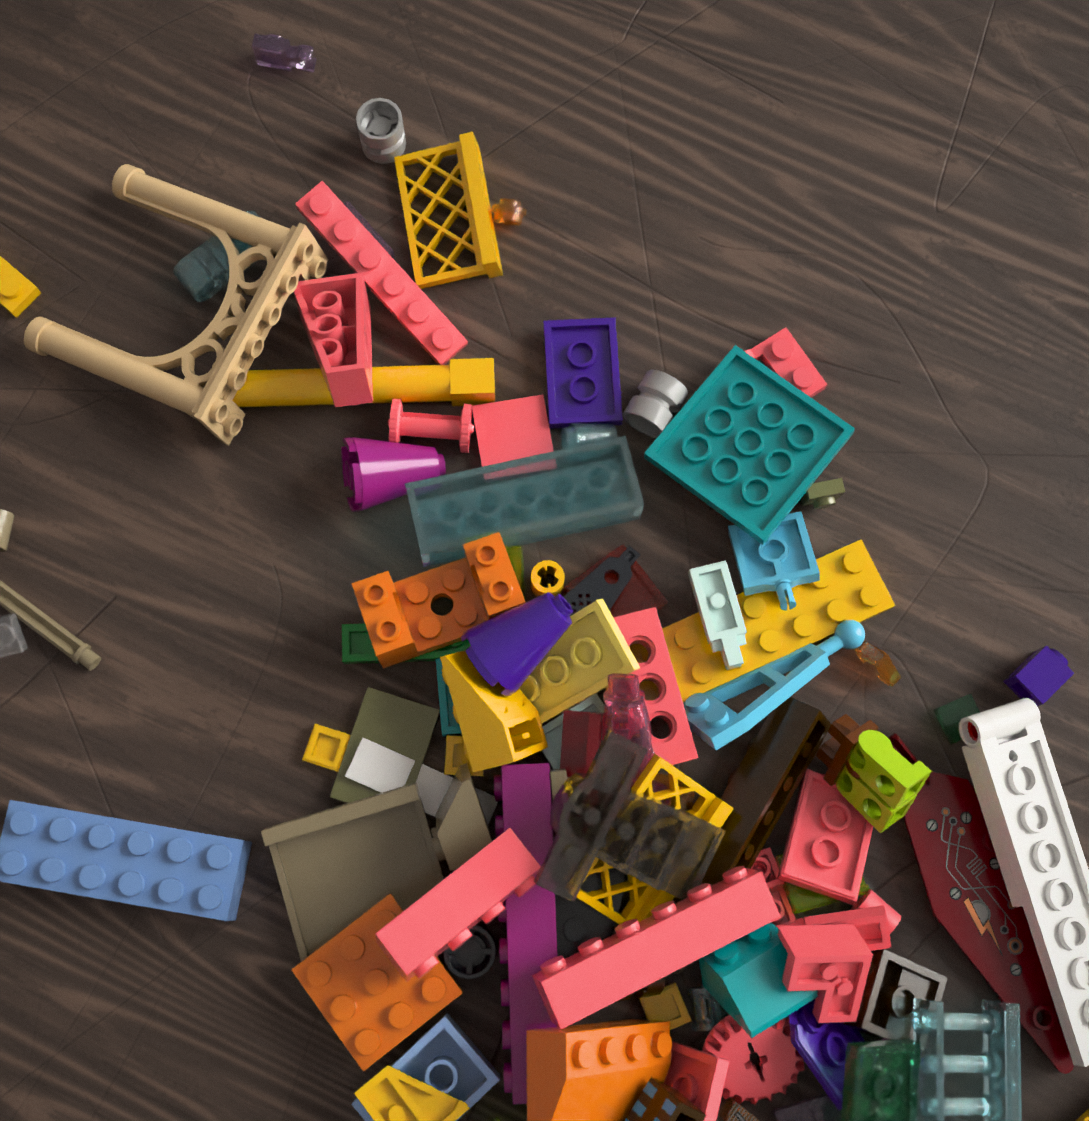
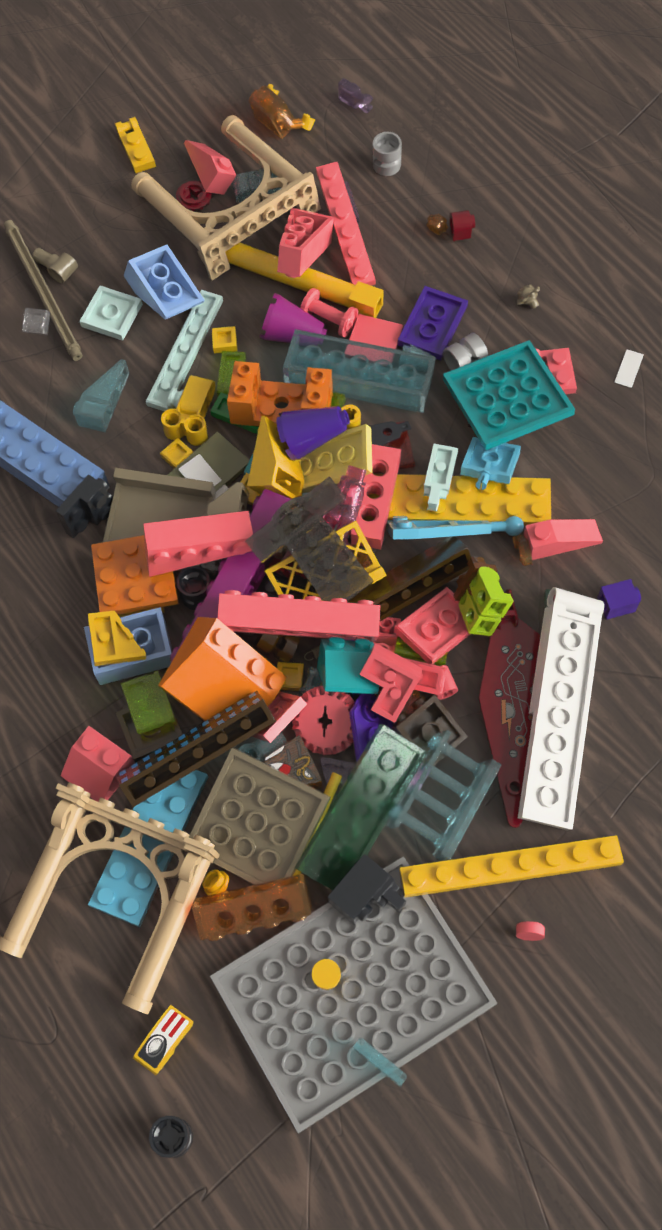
camera: 35 degrees right, 10 degrees down
yellow fence [394,132,503,289] -> none
olive plate [800,478,845,509] -> none
none -> black plate [56,474,113,538]
none -> clear light blue slope [73,359,130,432]
none -> light aqua plate [79,286,143,341]
none -> light blue slope [124,245,205,320]
none -> light aqua tile [146,290,223,411]
none -> yellow piece [161,375,216,446]
none -> light aqua bush [167,387,184,409]
none -> dark red gear [176,181,212,212]
none -> coral slope [184,140,236,195]
none -> yellow plate [212,326,237,353]
none -> clear neon green tile [216,351,246,396]
none -> clear orange torso [249,84,315,139]
none -> dark red plate [449,210,475,241]
none -> dark tan plant [516,284,540,309]
none -> coral slope [522,519,603,561]
none -> white sticker [615,349,644,388]

